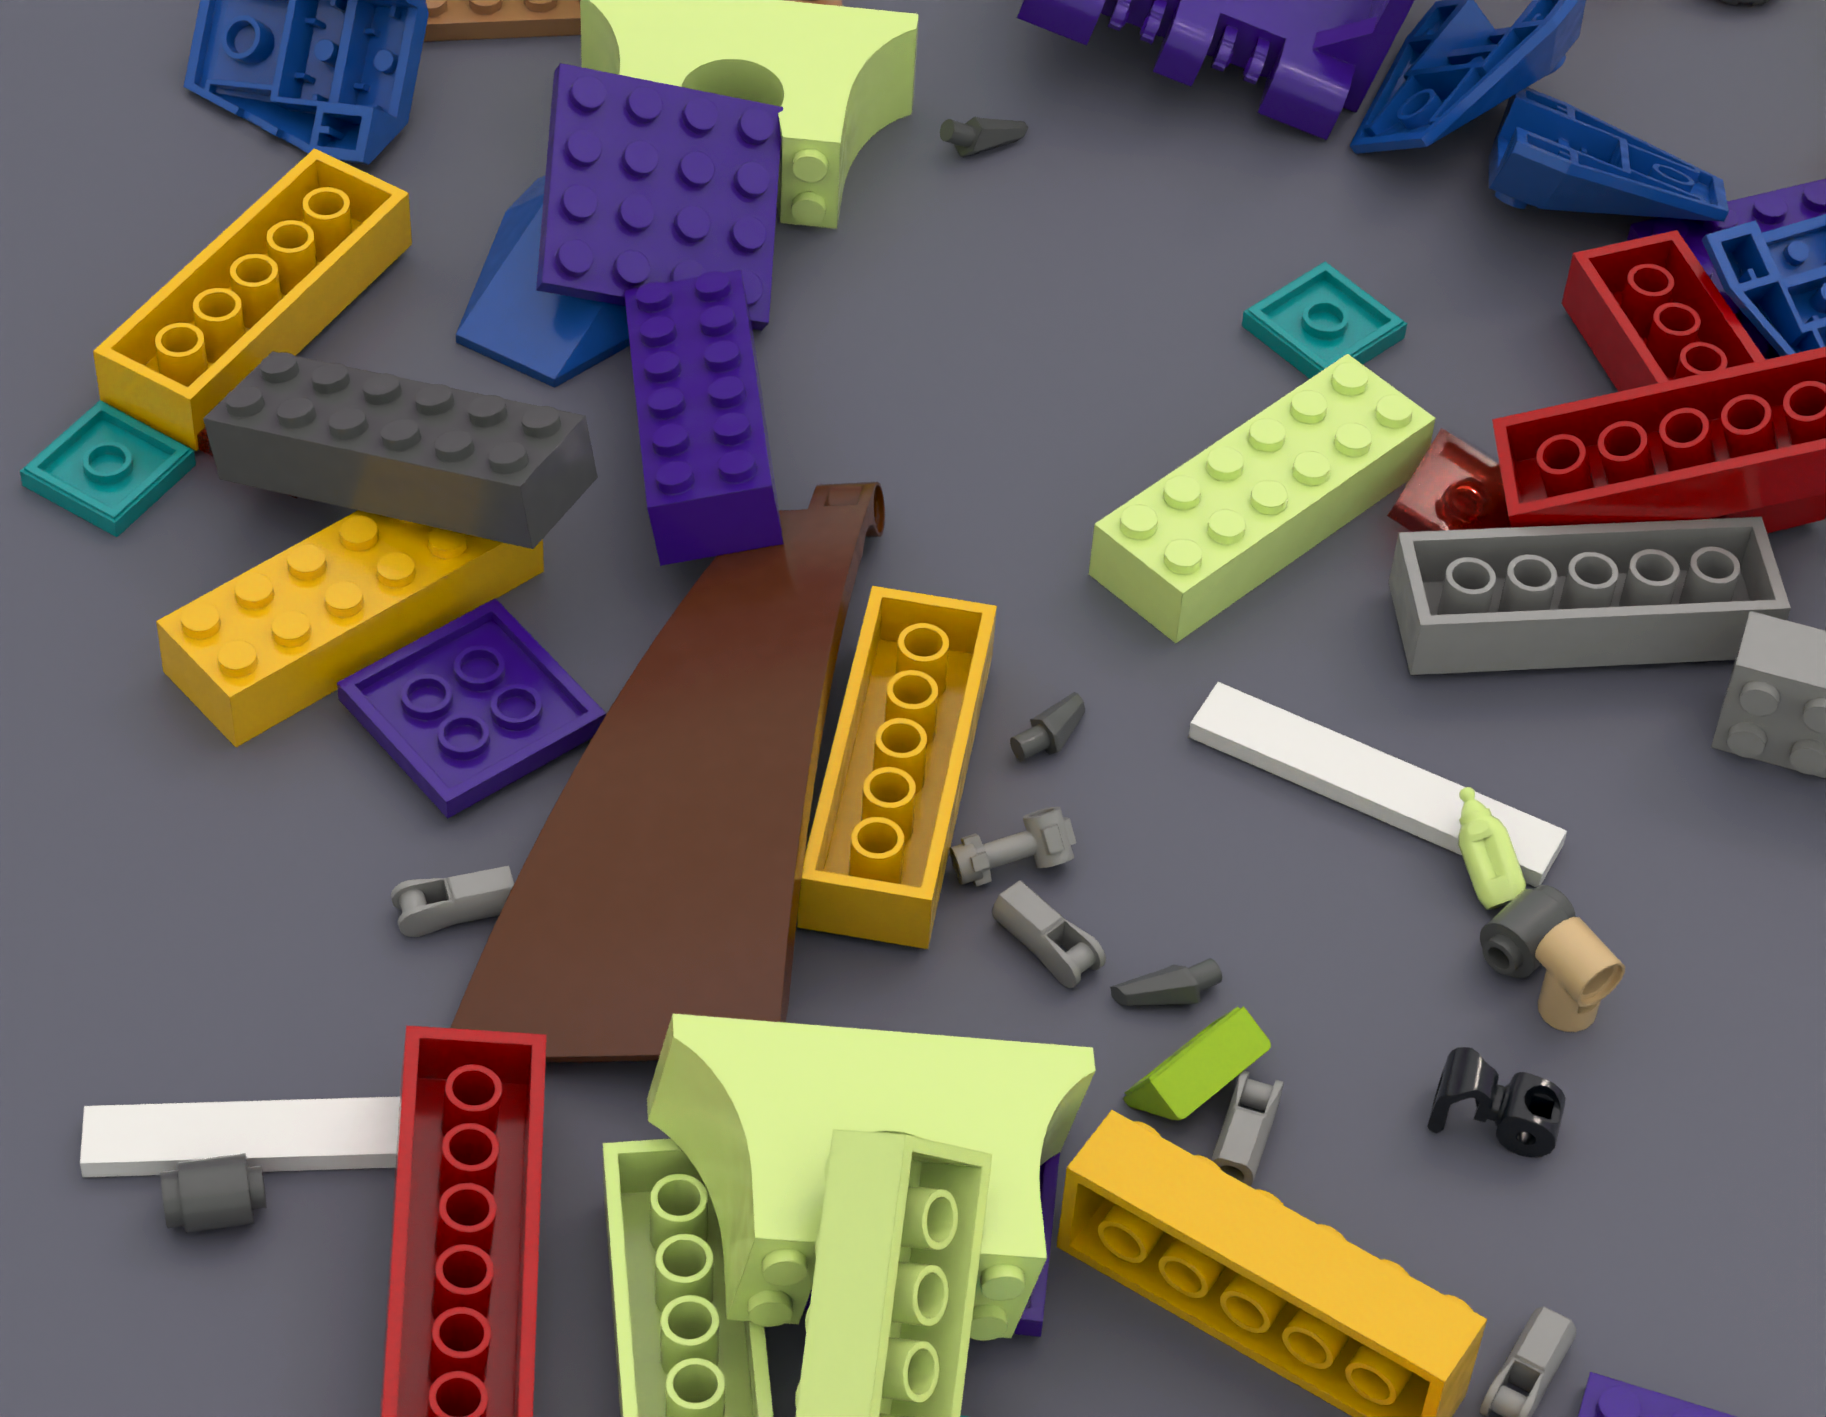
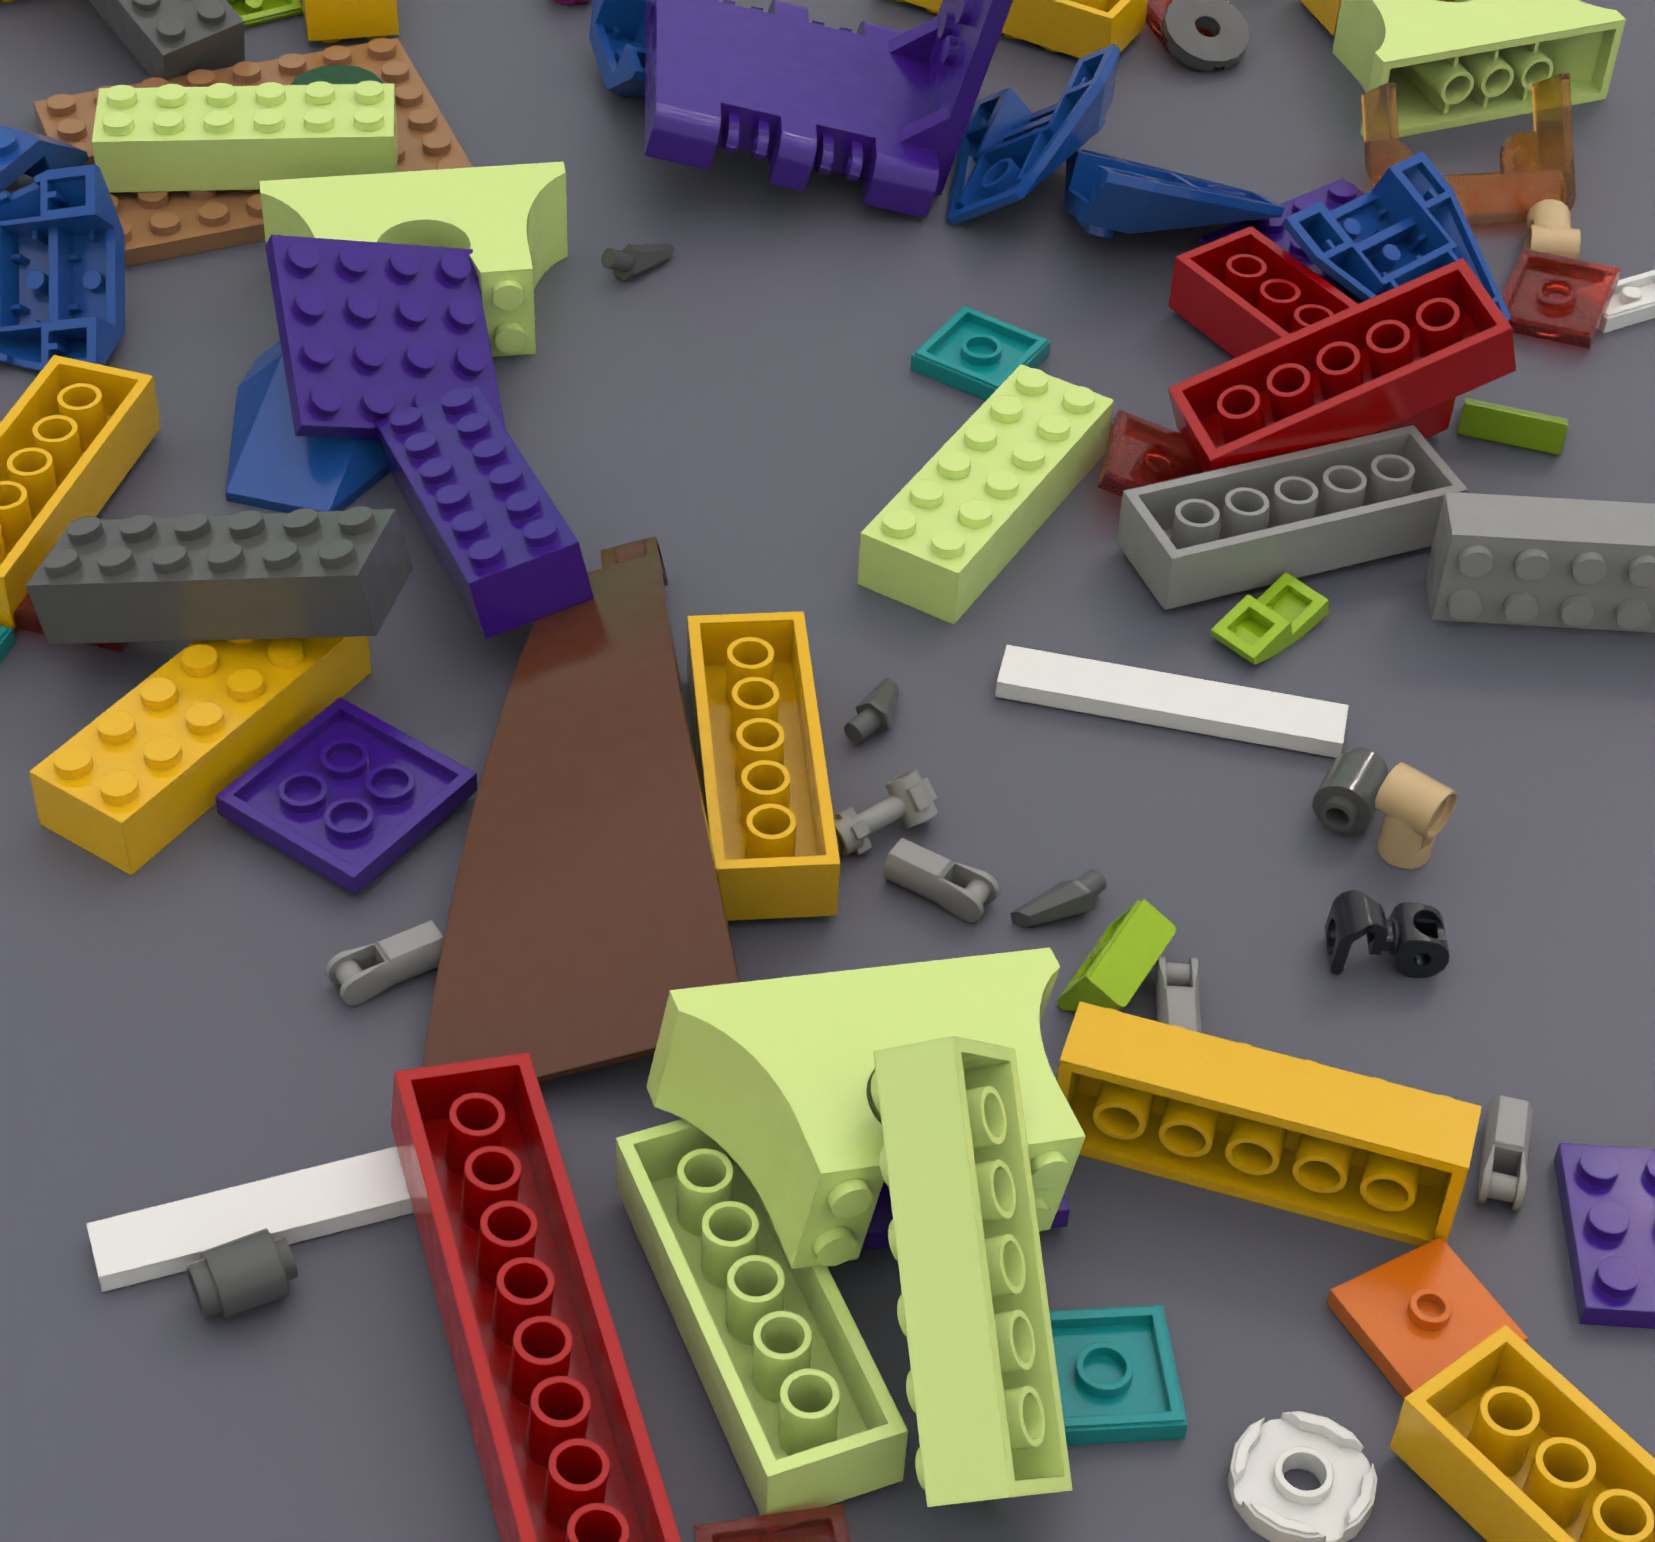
camera: 15 degrees left, 5 degrees down
yellowish green piece [1458,787,1526,910] -> none
none -> lime slope [1211,572,1329,665]

